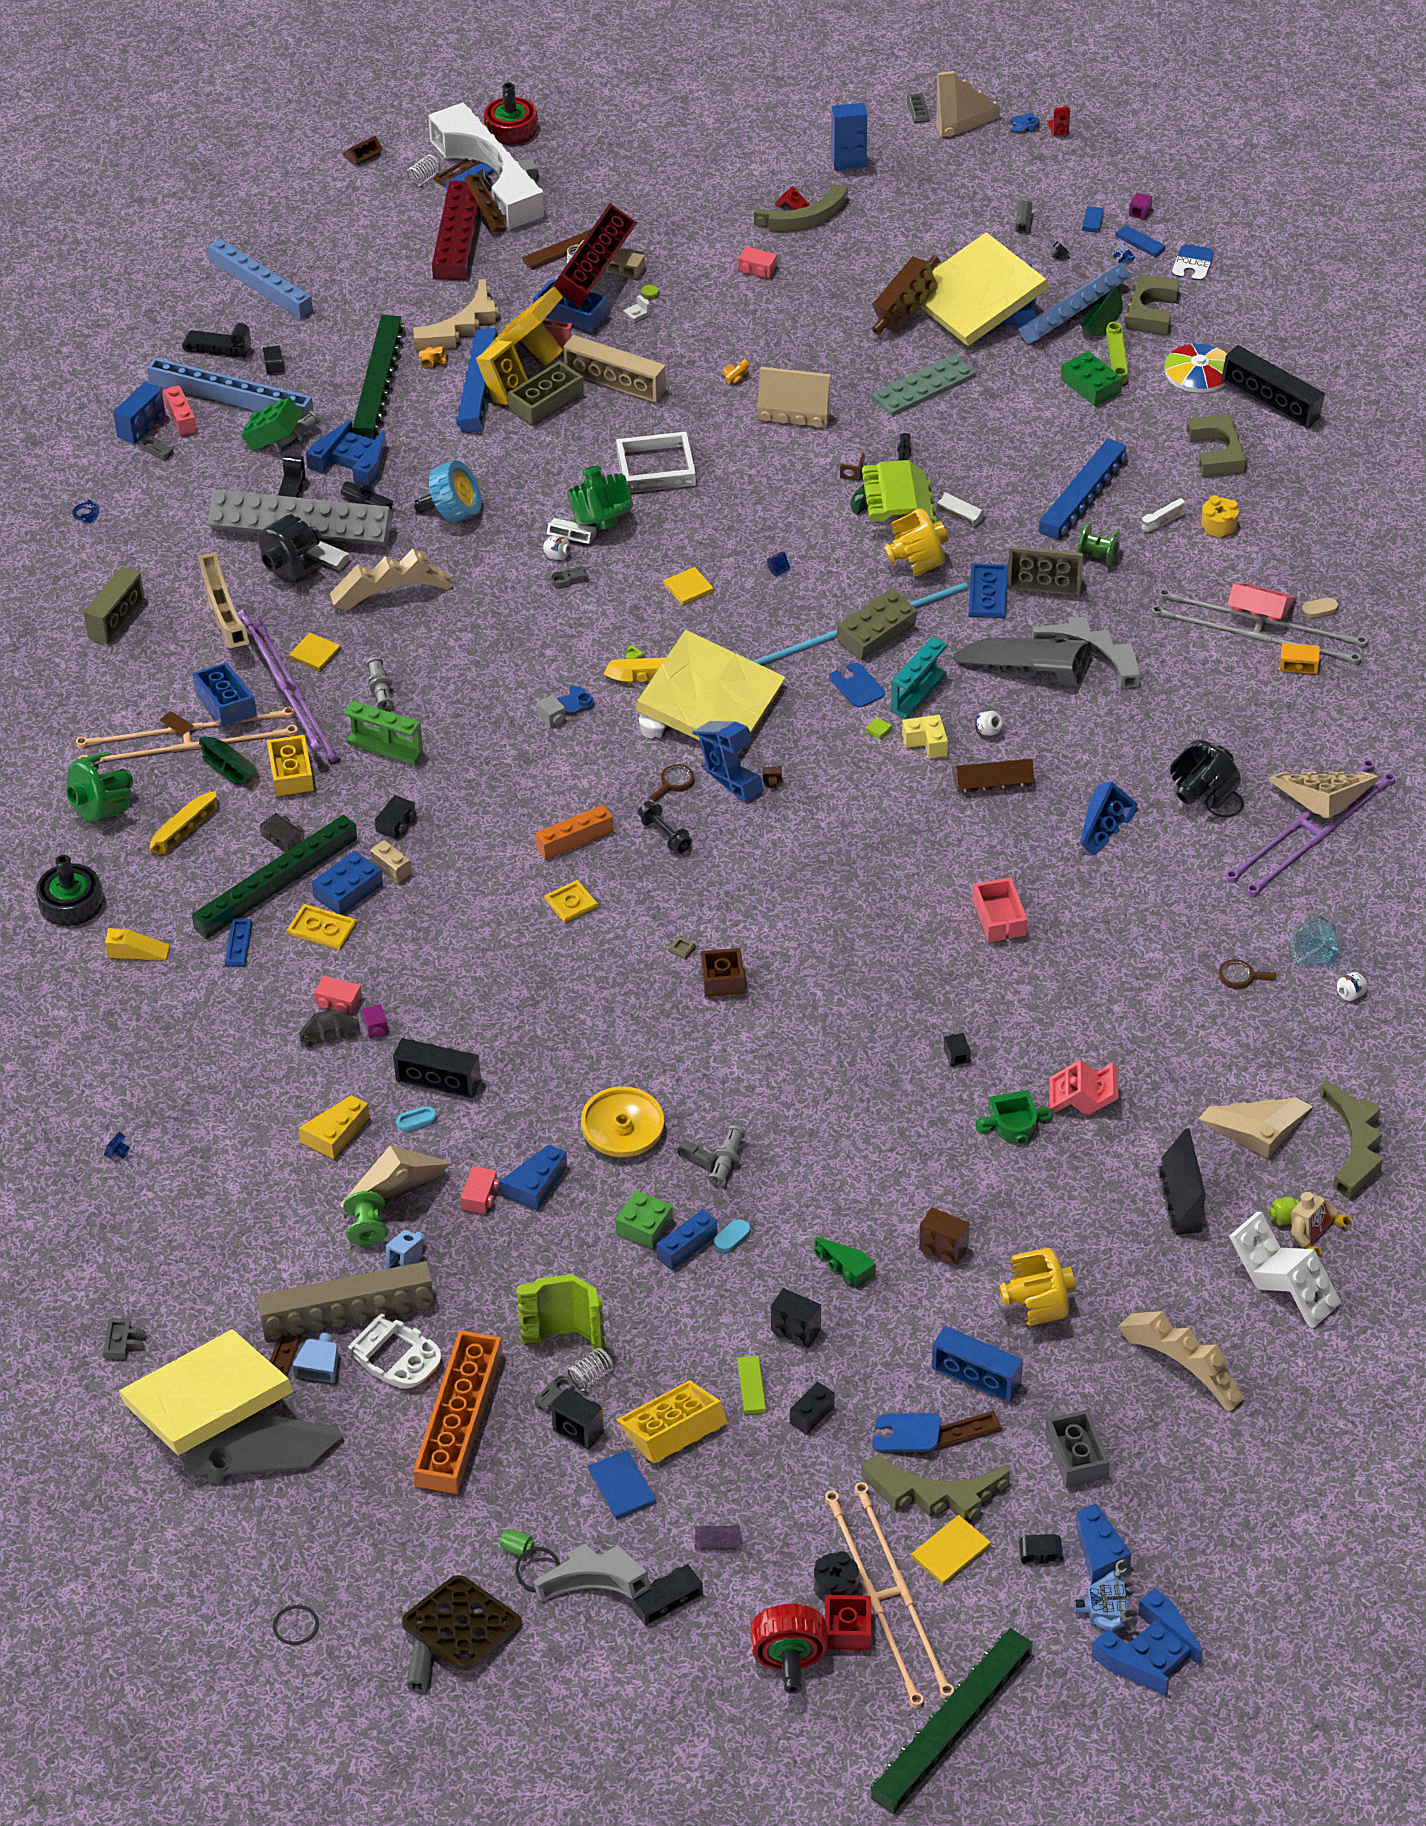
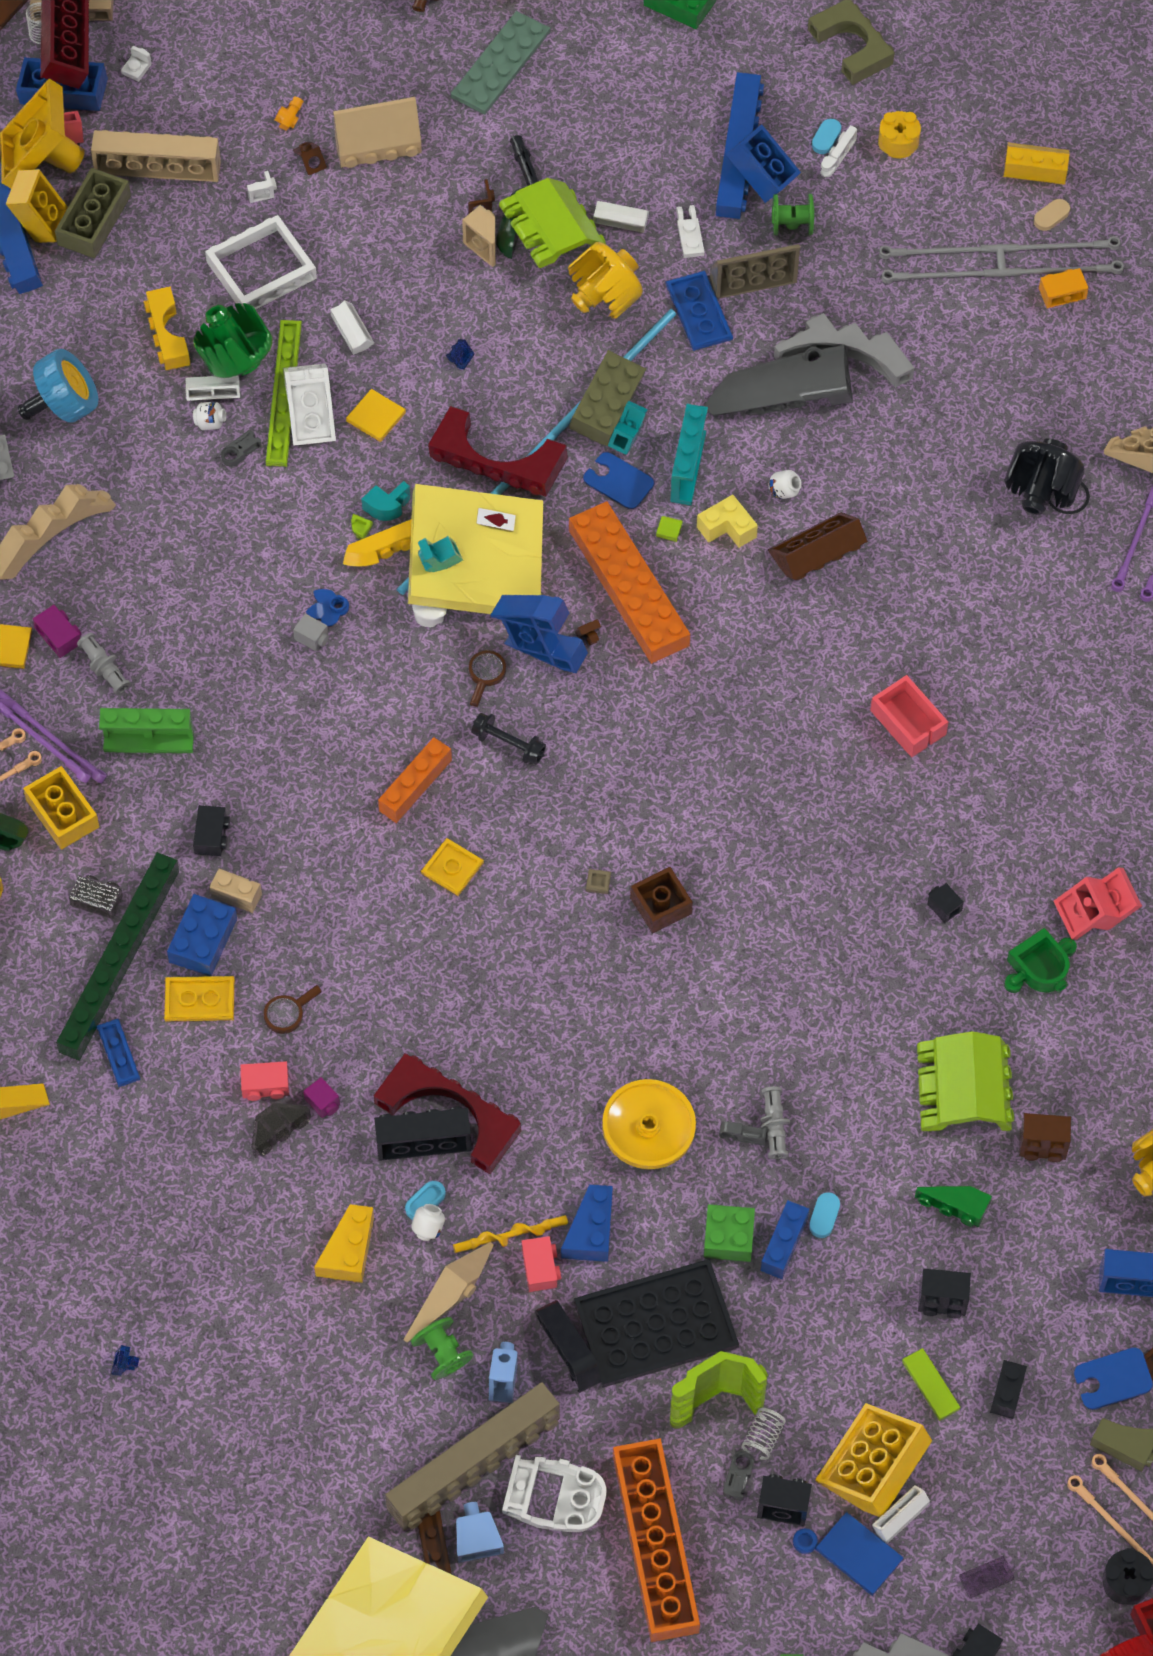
camera: 25 degrees left, 15 degrees up
dark grey hinge [103,1318,146,1359] -> none
lime tile [641,285,658,300] -> none
blue wedge [1080,782,1138,855] -> none
coral slope [1228,583,1296,622] -> none
none -> magenta brick [32,605,82,658]
none -> yellow arch [143,286,190,370]
none -> white bracket [247,171,277,203]
none -> piece [263,985,322,1034]
none -> lime tile [266,320,302,467]
none -> white bracket [283,363,336,446]
none -> reddish brown bracket [293,142,327,175]
none -> white piece [330,300,374,355]
none -> teal brick [361,481,410,521]
none -> dark red arch [374,1053,521,1174]
none -> white head [411,1204,445,1241]
none -> teal brick [418,536,463,572]
none -> dark red arch [428,406,568,497]
none -> yellow piece [453,1215,568,1253]
none -> tan slope [462,205,496,267]
none -> white sticker [477,508,515,531]
none -> black beam [535,1300,601,1393]
none -> orange brick [569,501,690,664]
none -> black plate [574,1259,739,1388]
none -> teal brick [608,401,648,455]
none -> white hinge [676,205,705,258]
none -> blue brick [726,124,801,203]
none -> blue tile [793,1528,818,1554]
none -> medium azure tile [812,119,841,154]
none -> white piece [872,1485,930,1544]
none -> lime hinge [917,1031,1014,1131]
none -> yellow slope [1003,142,1070,185]

